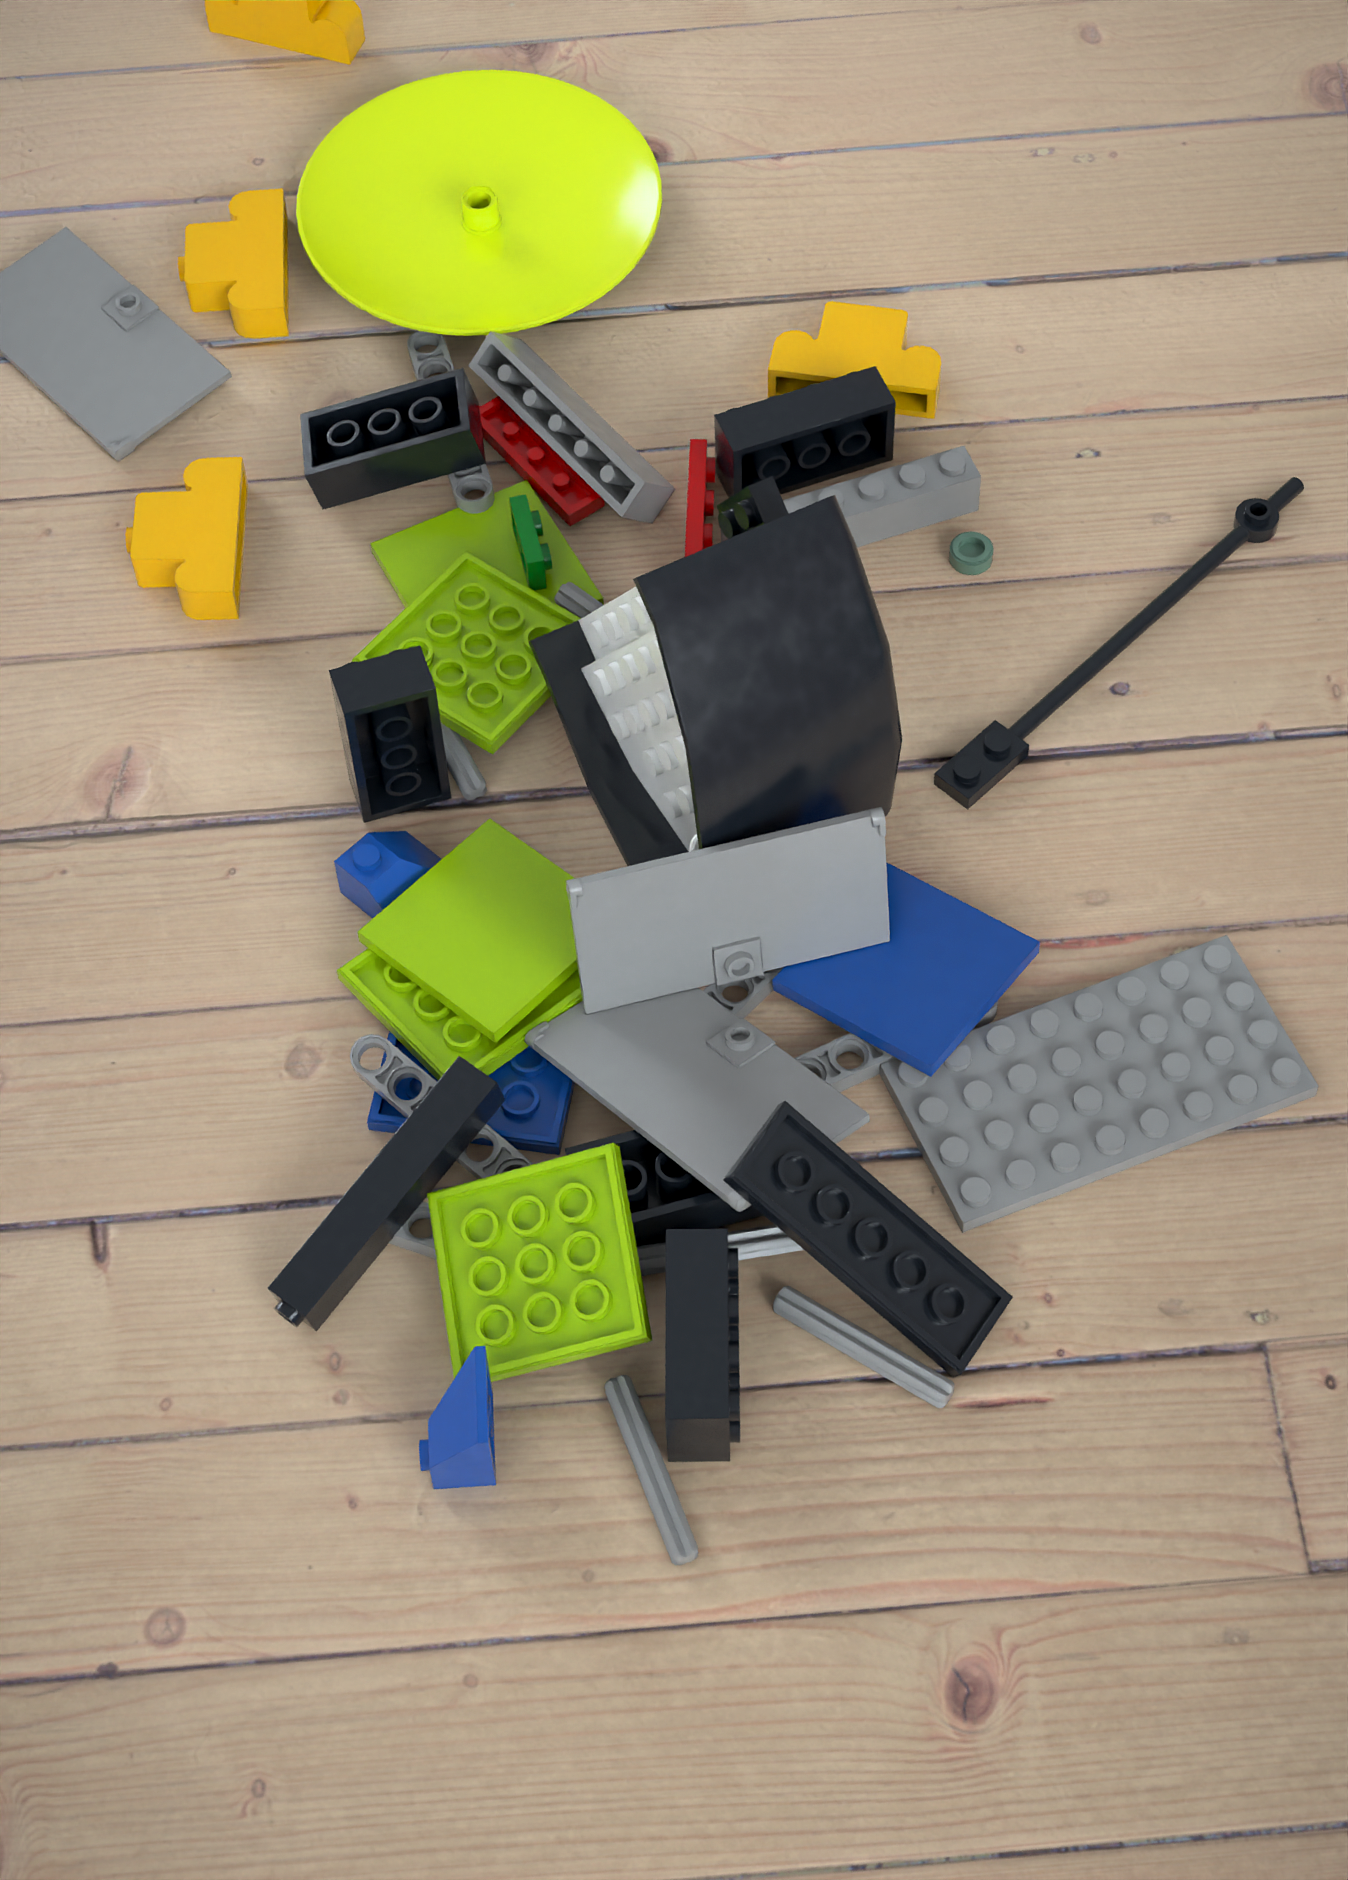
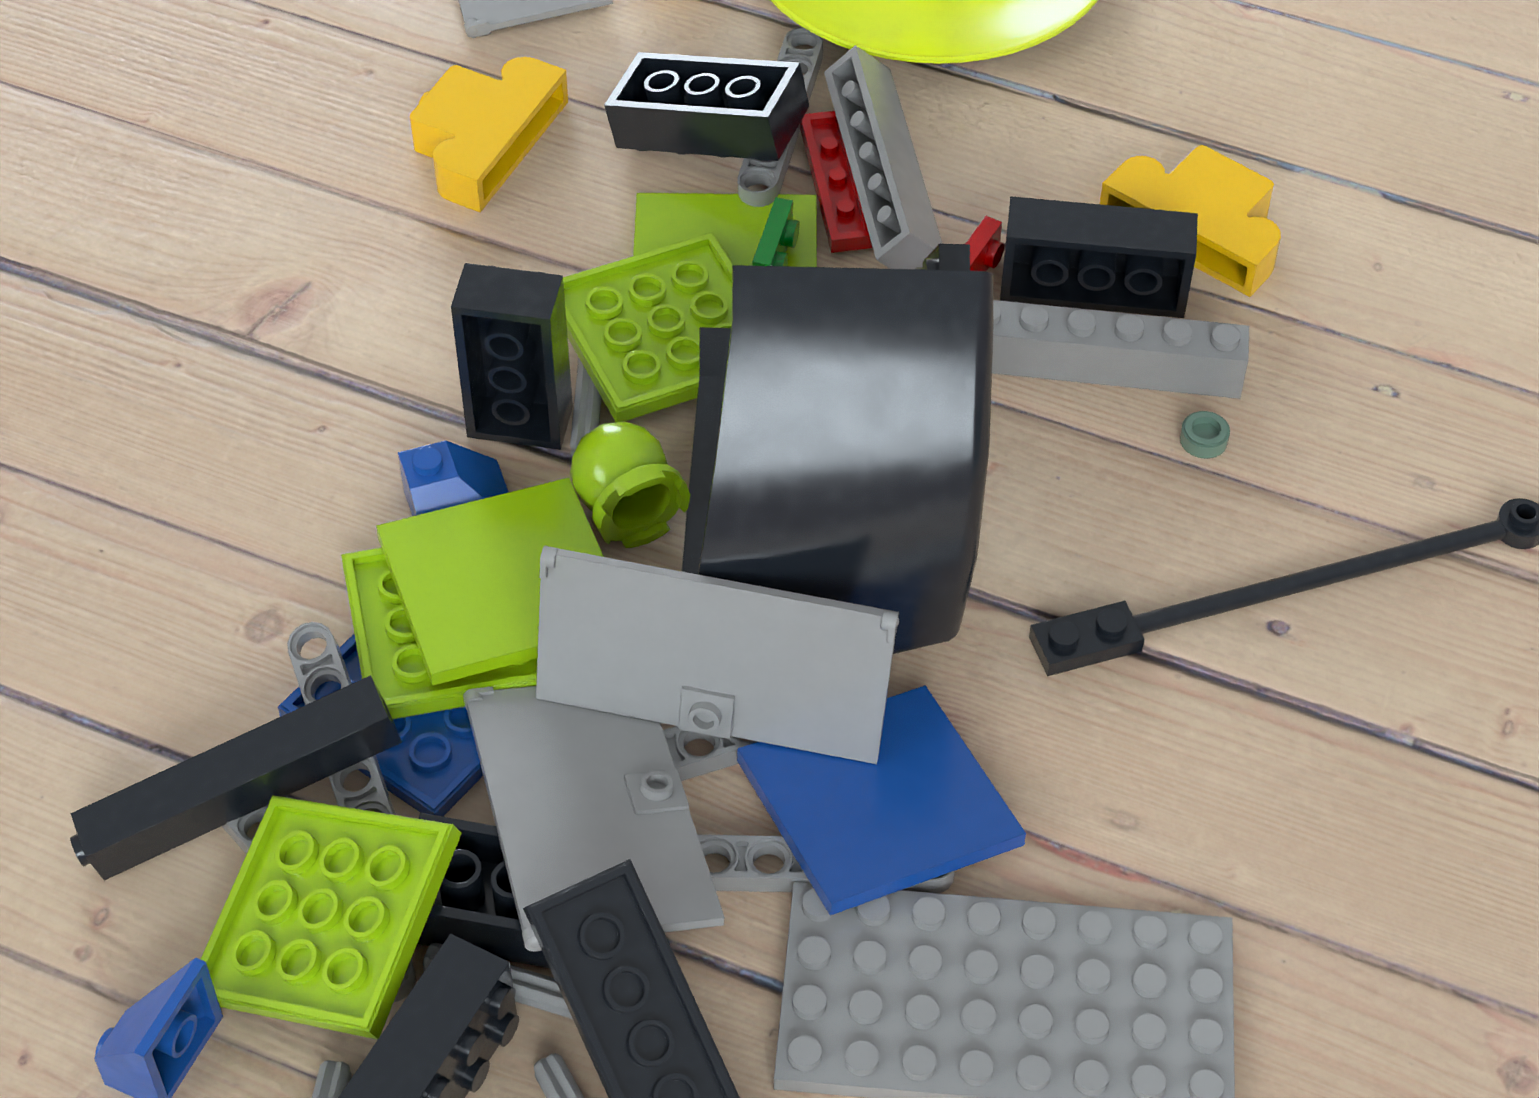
camera: 25 degrees right, 5 degrees down
none -> lime tile [570,422,691,548]

